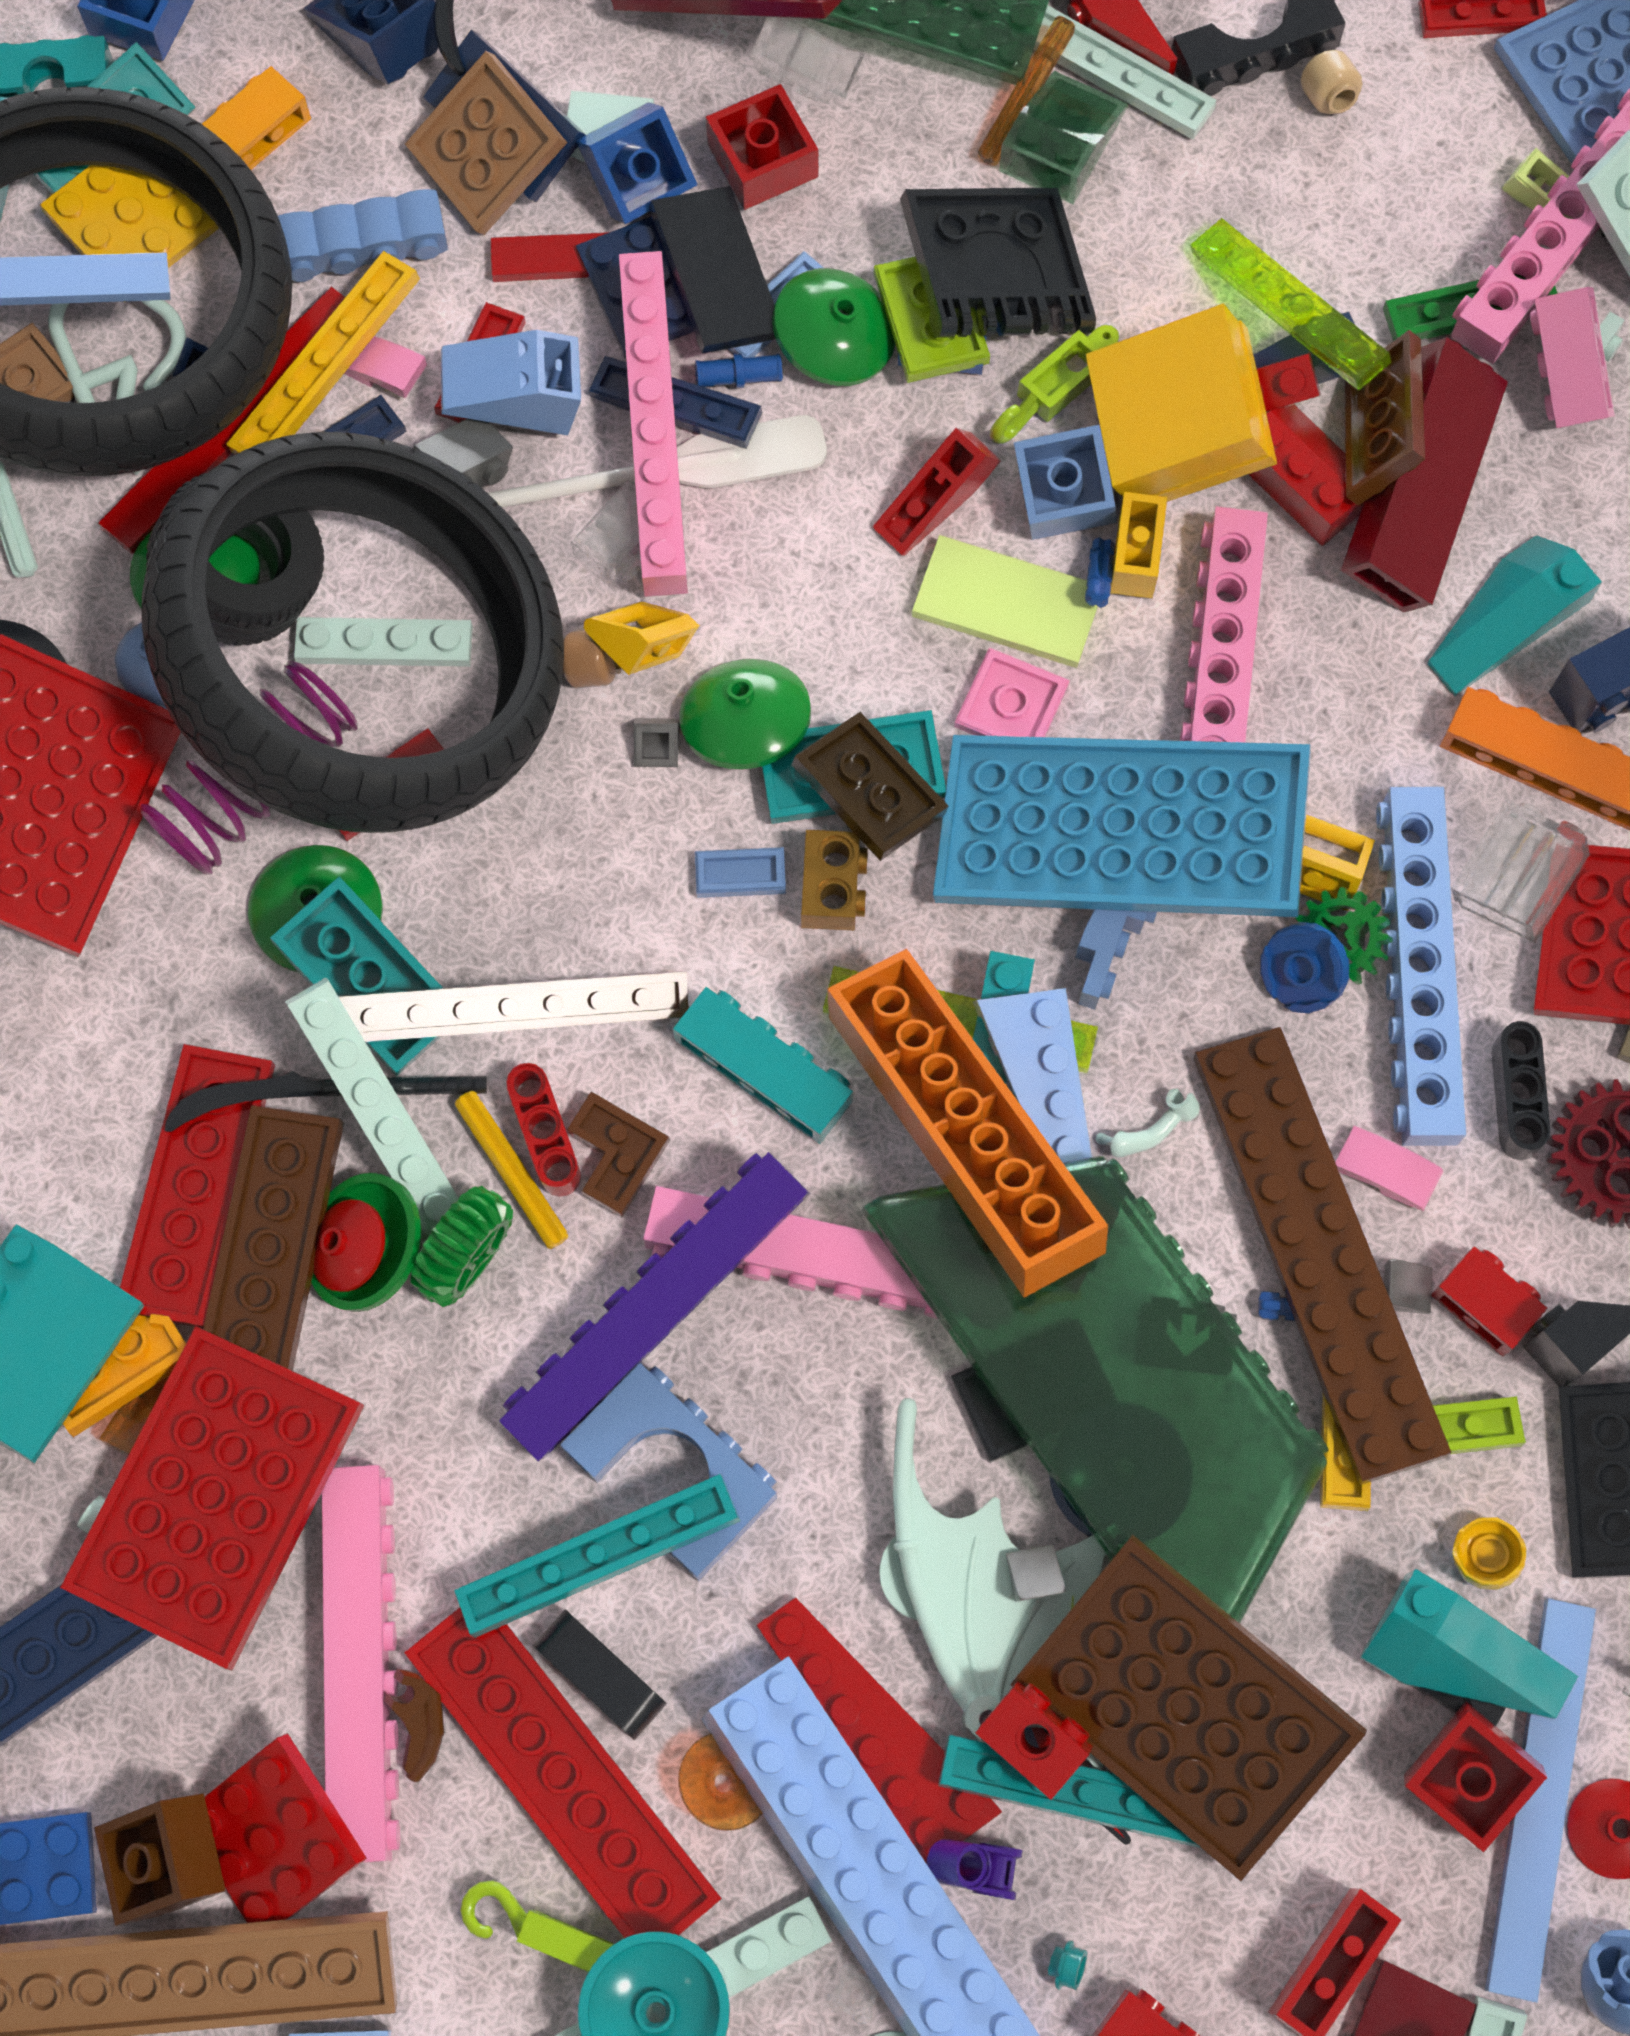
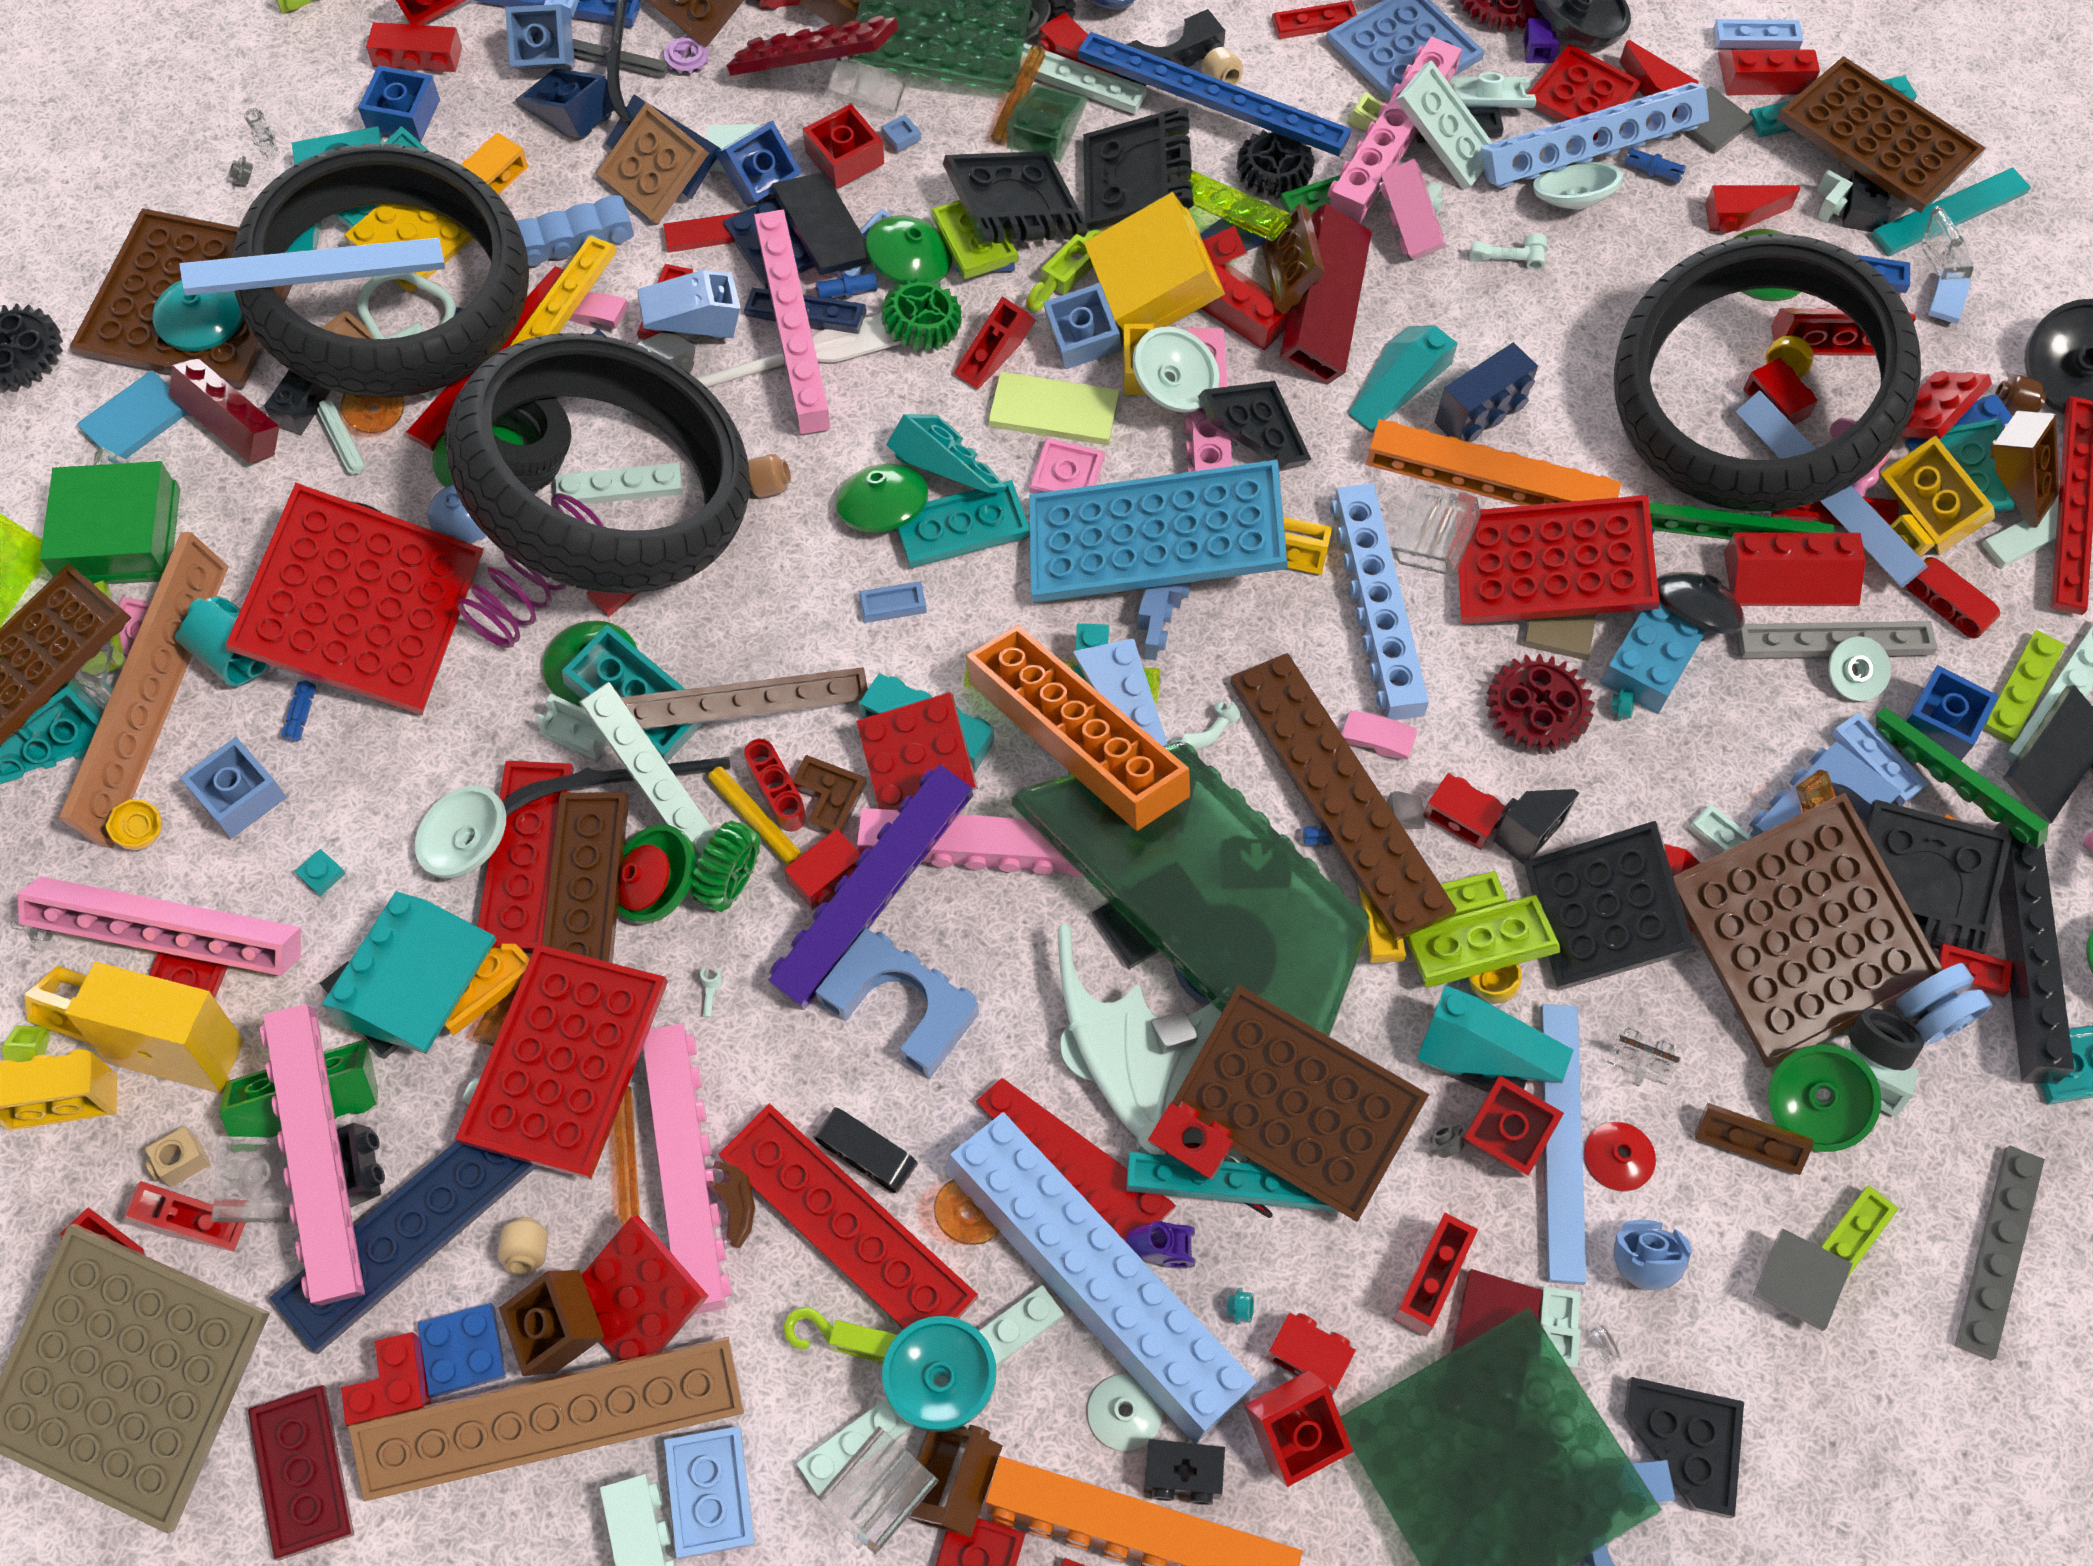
camera: 10 degrees left, 10 degrees down
teal plate [454,1474,741,1638] -> none
clear slope [571,481,641,589] -> none
yellow tile [584,602,700,675] -> none
flat silver slope [634,718,679,767] -> none
dark brown plate [792,711,949,861] -> none
pearl gold brick [801,830,868,931] -> none
blue axle [1085,537,1115,608] -> none
blue tile [1260,922,1349,1014] -> none
green gear [1295,887,1393,985] -> none
black beam [1492,1021,1550,1160] -> none
none -> clear orange dish [341,394,404,434]
none -> light aqua dish [415,786,506,878]
none -> tan head [497,1217,548,1275]
none -> light aqua hinge [537,693,608,762]
none -> clear orange axle [614,1086,640,1225]
none -> light aqua hand [700,967,723,1018]
none -> red brick [784,828,861,910]
none -> red plate [856,692,978,810]
none -> medium blue plate [881,114,921,152]
none -> green gear [881,277,962,353]
none -> teal wedge [886,414,1006,493]
none -> blue plate [1078,31,1352,157]
none -> black hinge [1083,107,1194,231]
none -> light aqua dish [1133,327,1219,412]
none -> black plate [1198,380,1311,469]
none -> black gear [1236,129,1315,201]
none -> lime tile [1405,895,1560,988]
none -> dark grey plate [1429,1125,1465,1158]

